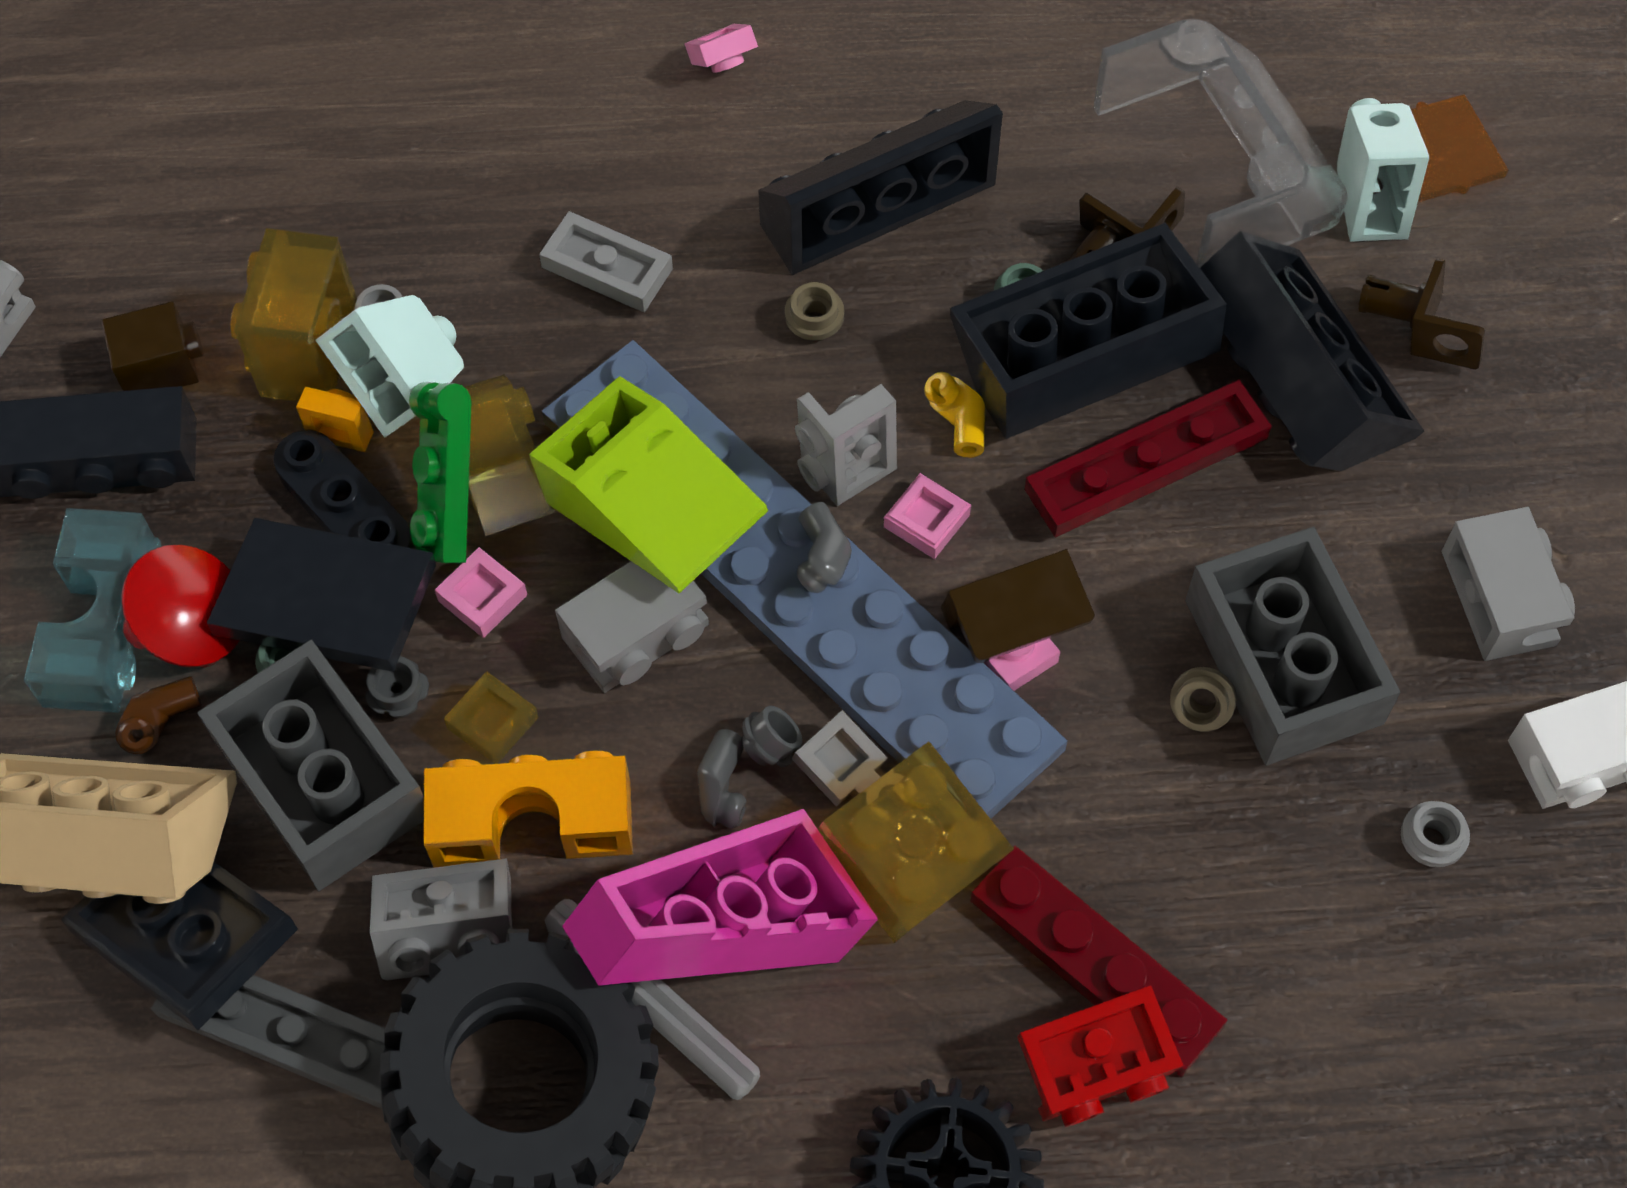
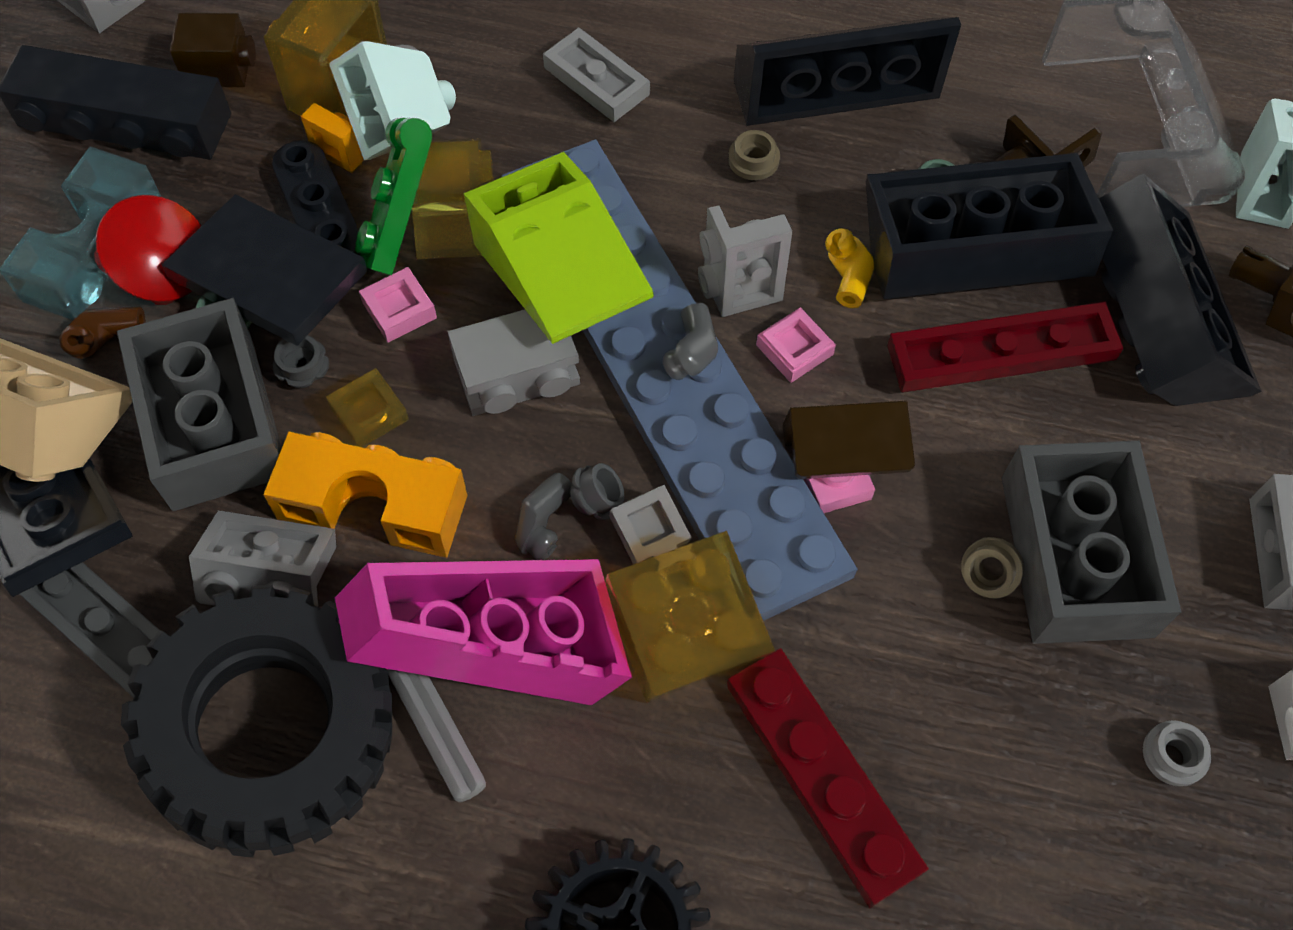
camera: 15 degrees right, 0 degrees up
red bracket [1017,985,1184,1127] -> none

